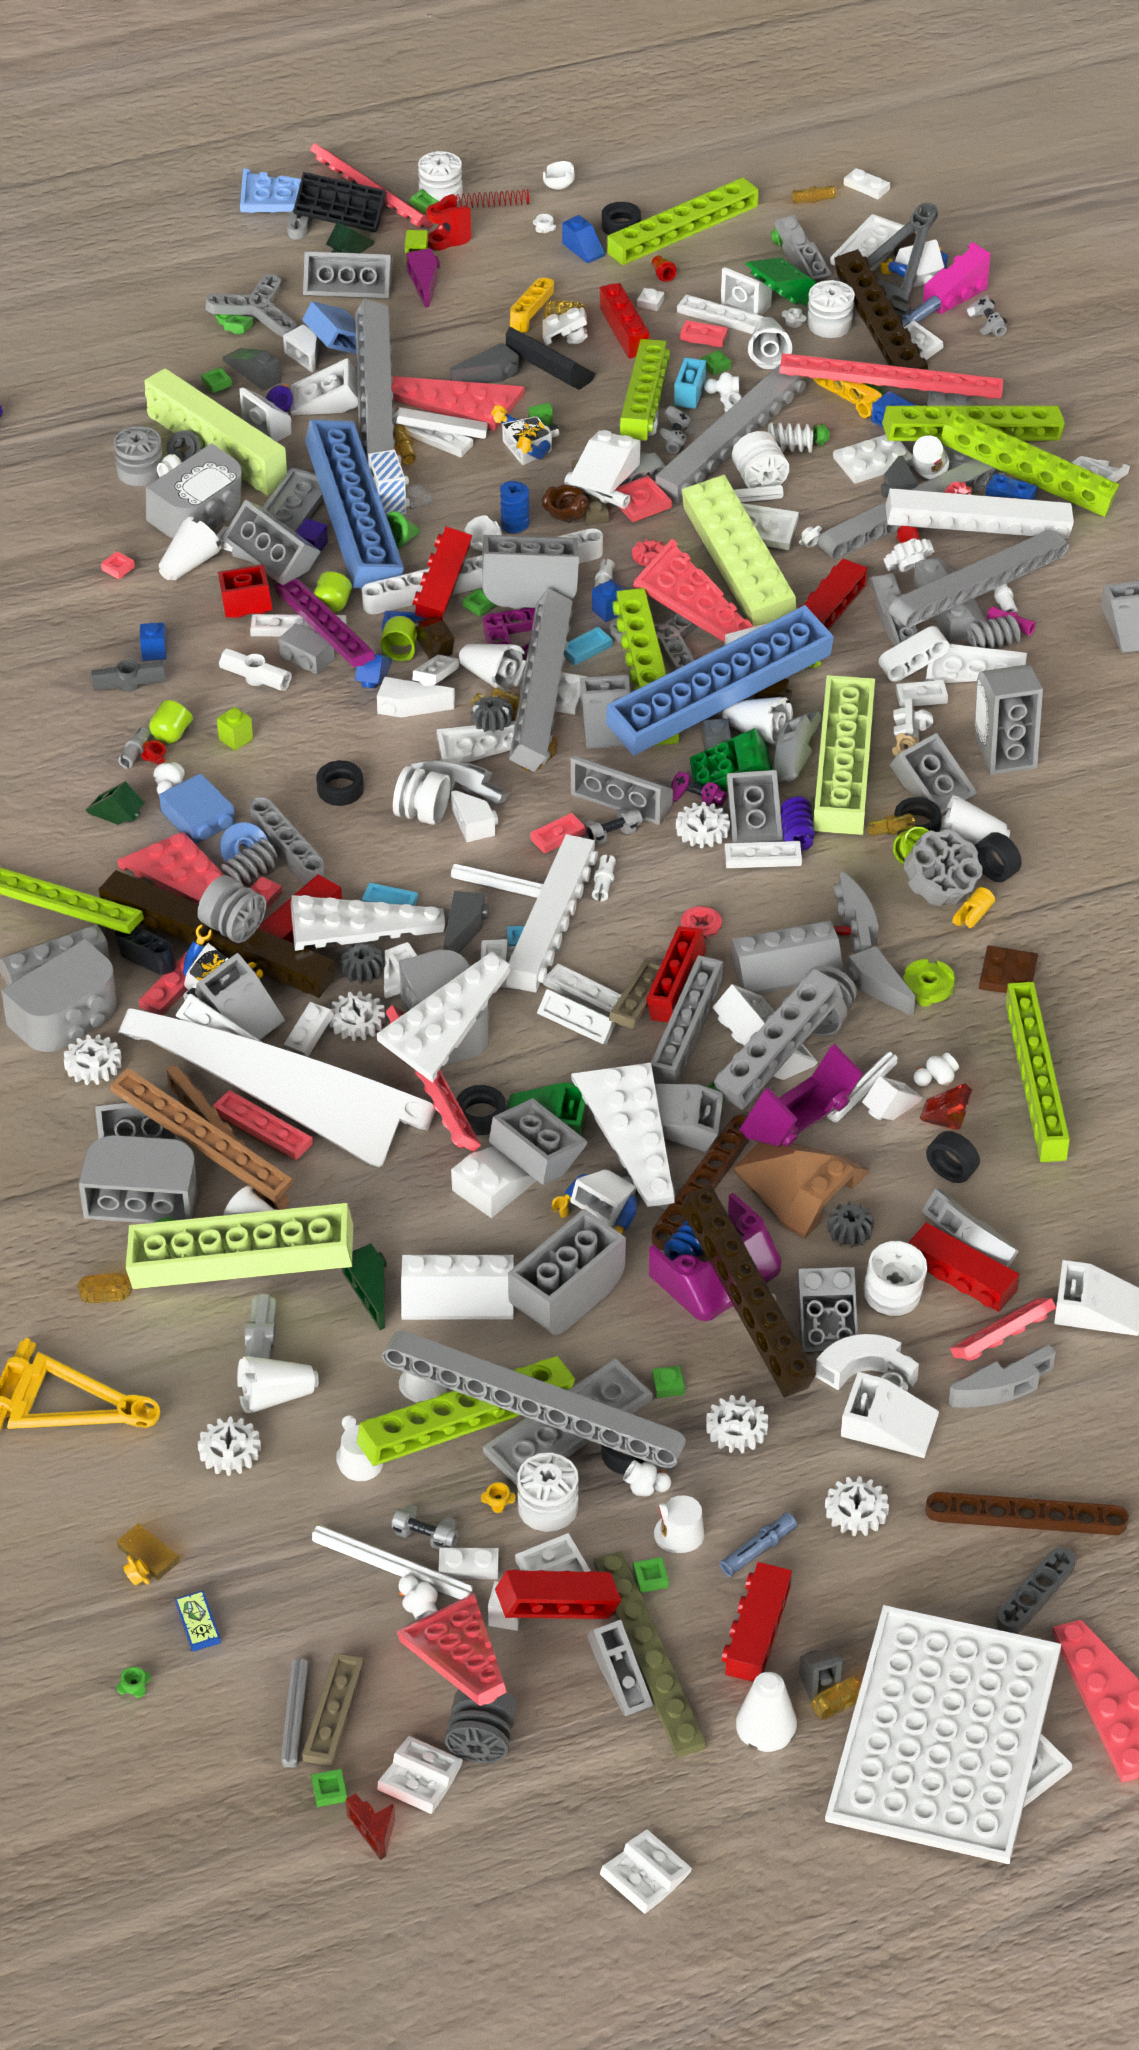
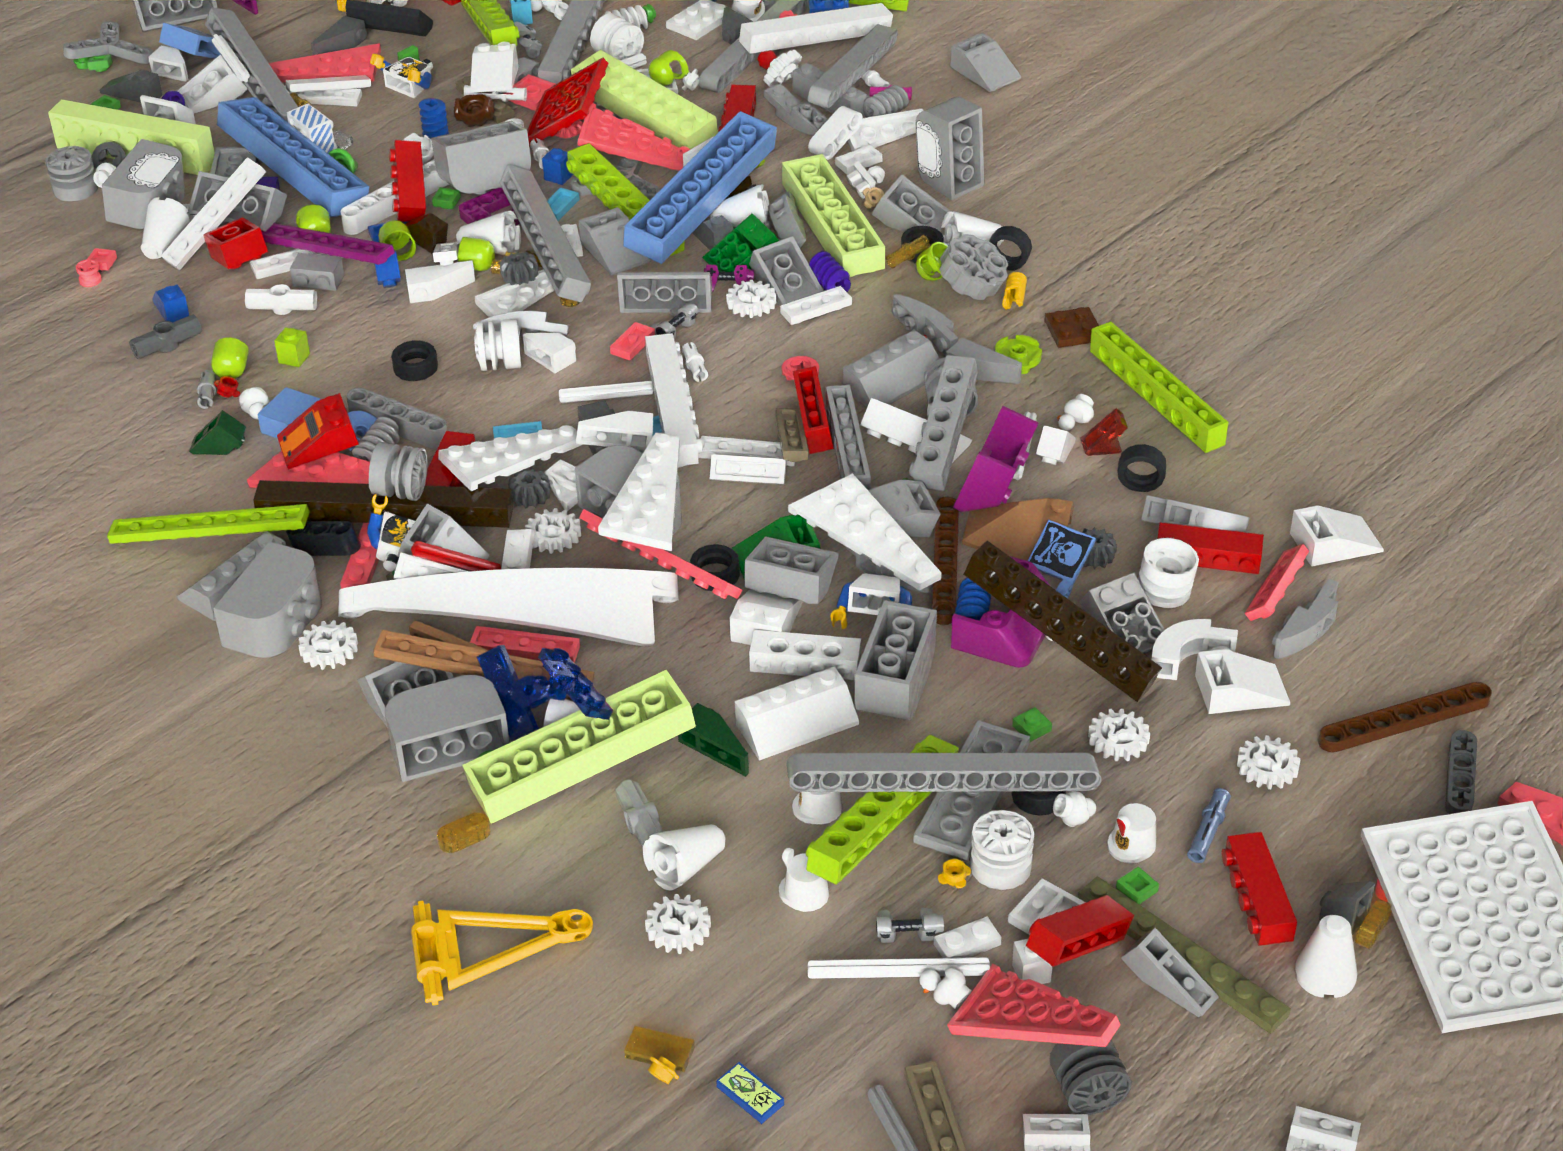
camera: 25 degrees left, 5 degrees down
none -> coral wheel [76,259,102,287]
none -> white plate [161,157,266,271]
none -> white axle [212,34,250,83]
none -> red slope [277,393,359,470]
none -> red axle [411,541,501,572]
none -> lime helmet [458,237,495,271]
none -> clear blue plate [477,645,553,742]
none -> red plate [527,57,608,147]
none -> clear blue plate [533,648,613,720]
none -> white slope [576,411,653,451]
none -> lime helmet [648,50,689,86]
none -> white brick [749,630,861,680]
none -> flag [1028,520,1096,599]

